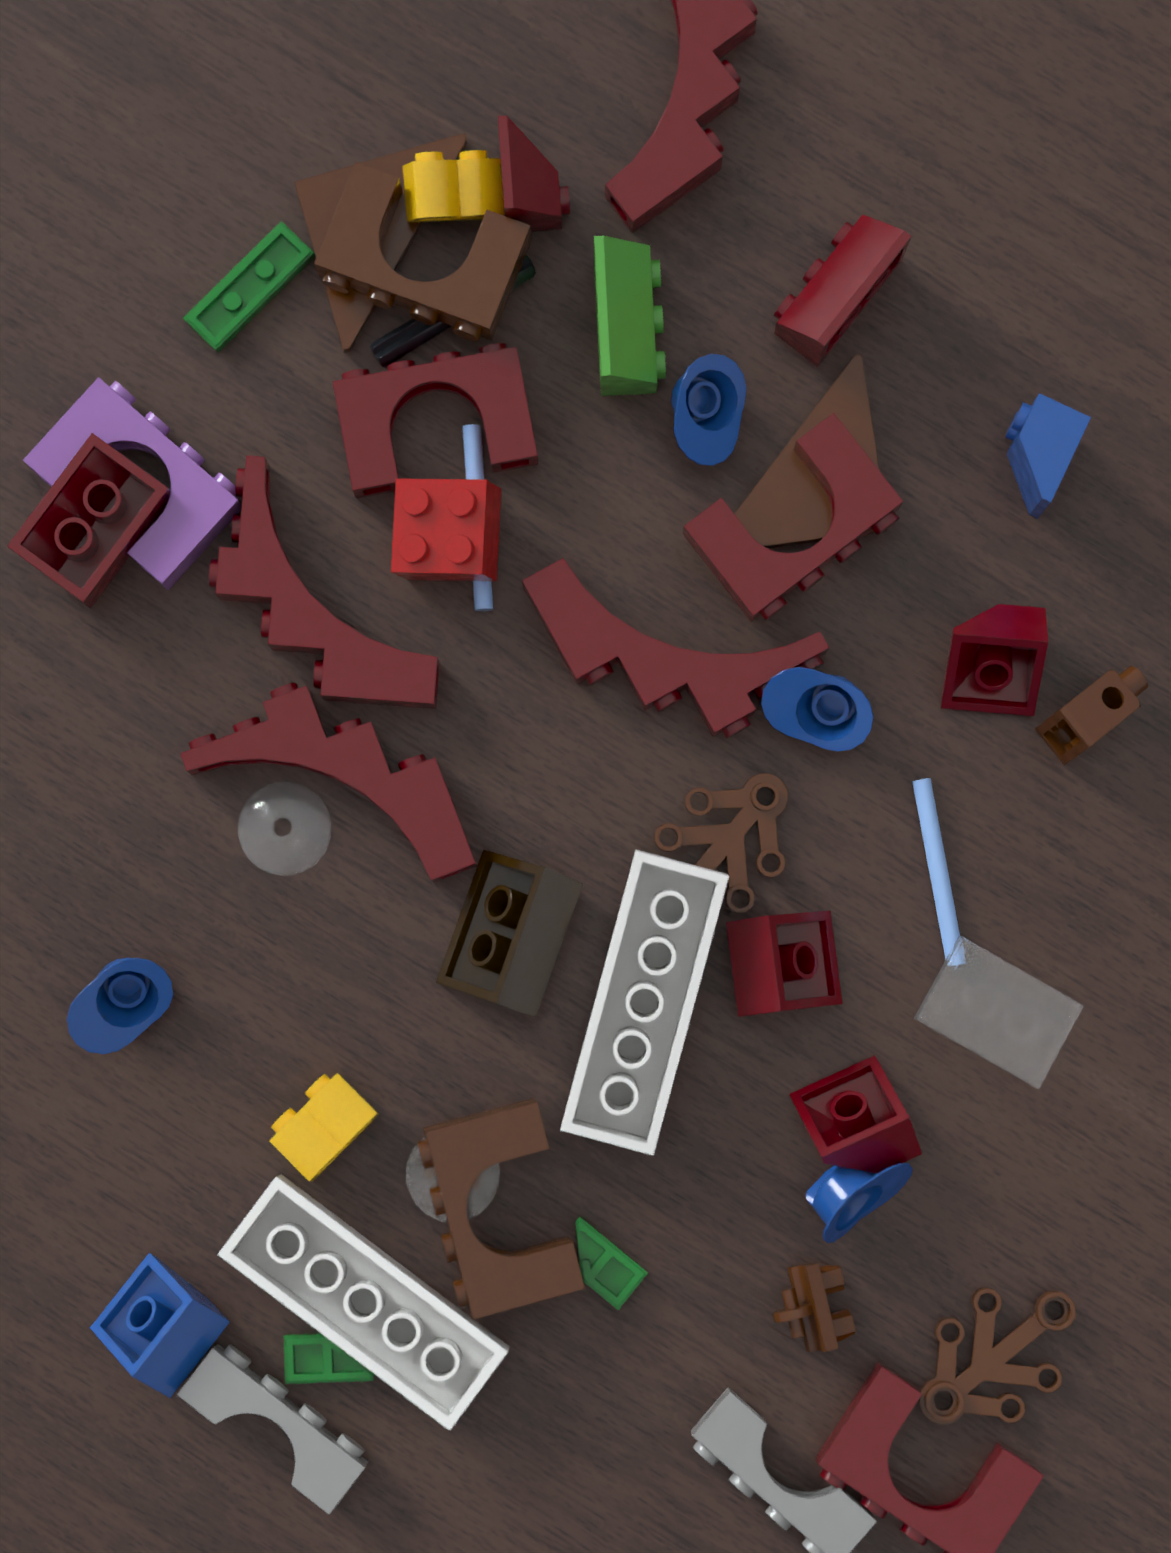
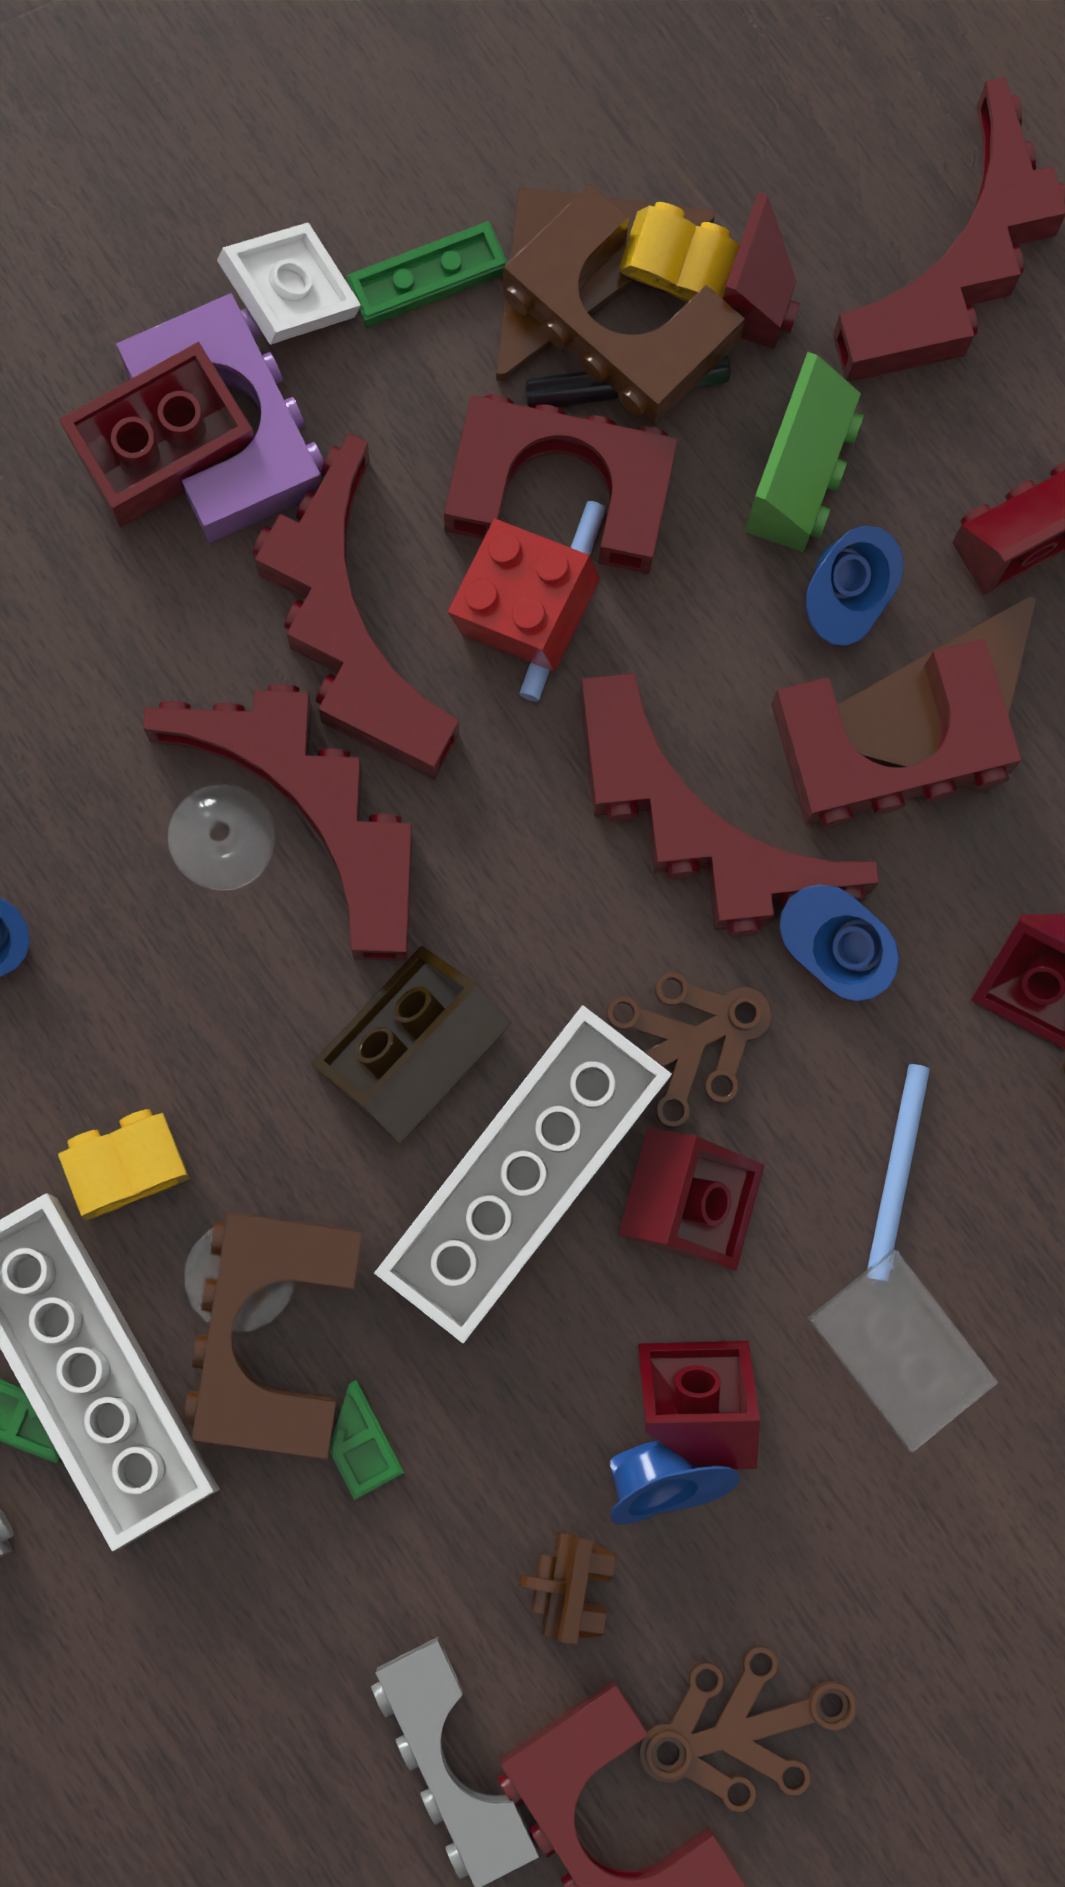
camera: 15 degrees right, 5 degrees down
none -> white plate [217,223,361,345]

